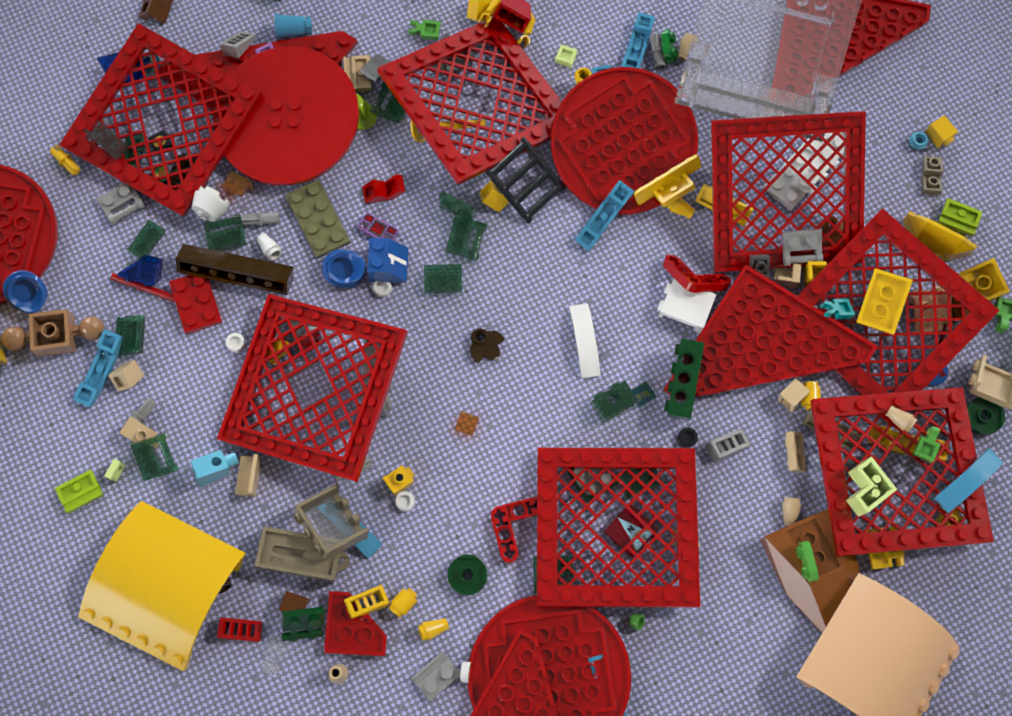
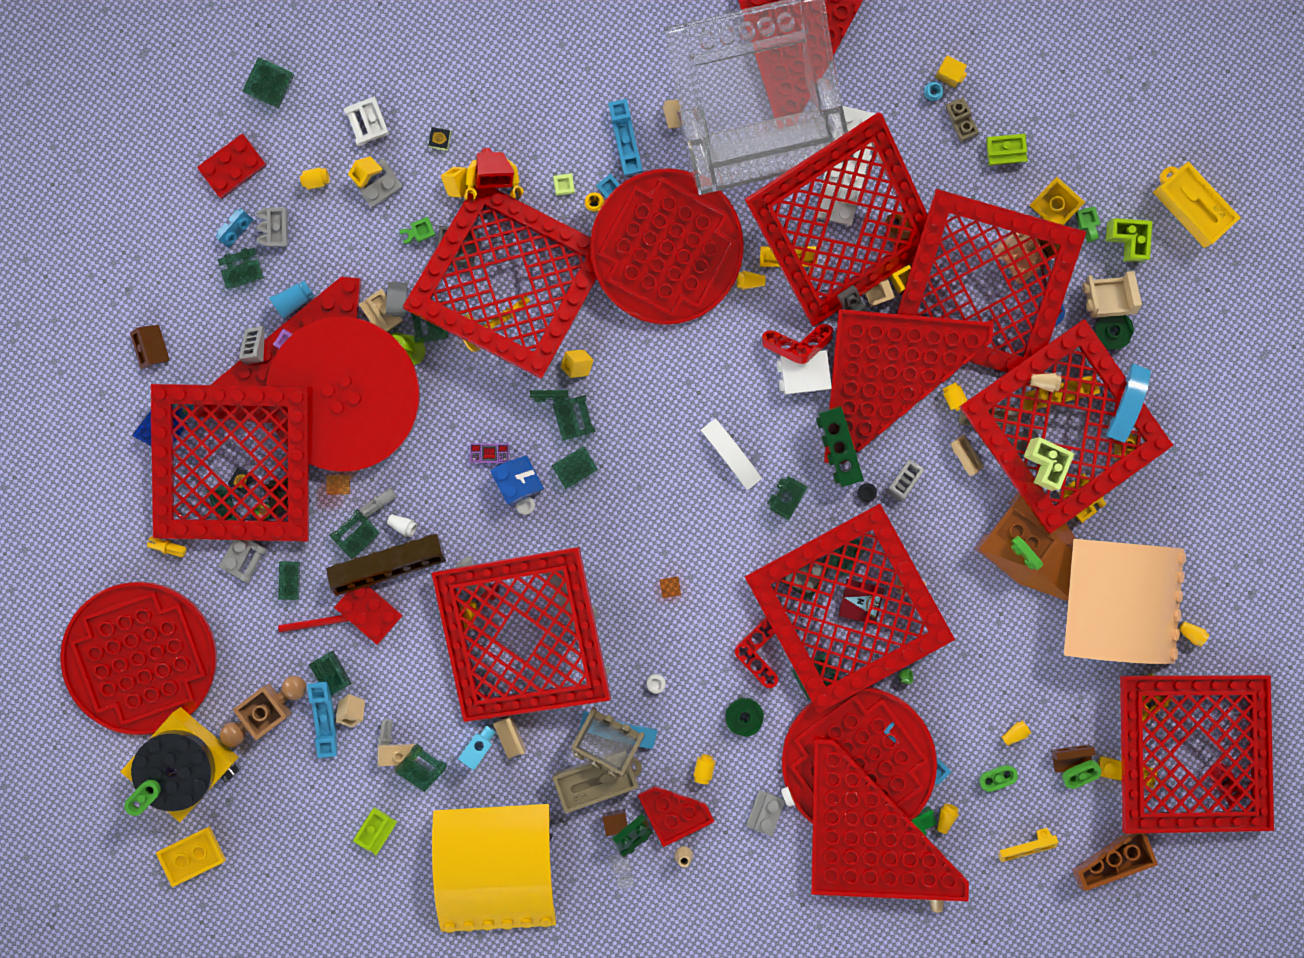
camera: 30 degrees left, 15 degrees up
blue piece [3,270,48,314] -> none
clear smoke panel [84,122,130,161] -> none
yellowish green tile [104,459,125,483] -> none
clear blue slope [118,254,163,286] -> none
white cone [192,186,230,222] -> none
red slope [217,617,263,642] -> none
white tile [226,333,246,353] -> none
olive plate [285,179,351,259] -> none
blue piece [322,249,365,288] -> none
yellow slope [344,585,389,619] -> none
red slope [362,174,405,204] -> none
yellow brick [383,465,415,497] -> none
yellow cone [418,618,449,641] -> none
dark brown plate [470,328,505,363] -> none
black bar [485,137,566,224] -> none
dark azure slope [575,180,634,251] -> none
tile [630,381,656,408] -> none
yellow bracket [633,154,702,208] -> none
light grey axle [650,33,667,70] -> none
green plate [661,29,678,64] -> none
tan panel [778,379,810,413] -> none
light grey plate [782,229,823,266] -> none
tan cone [782,497,802,526] -> none
teal plate [820,299,855,319] -> none
yellow plate [856,268,913,335] -> none
yellow wedge [903,211,977,262] -> none
bright green plate [913,426,941,463] -> none

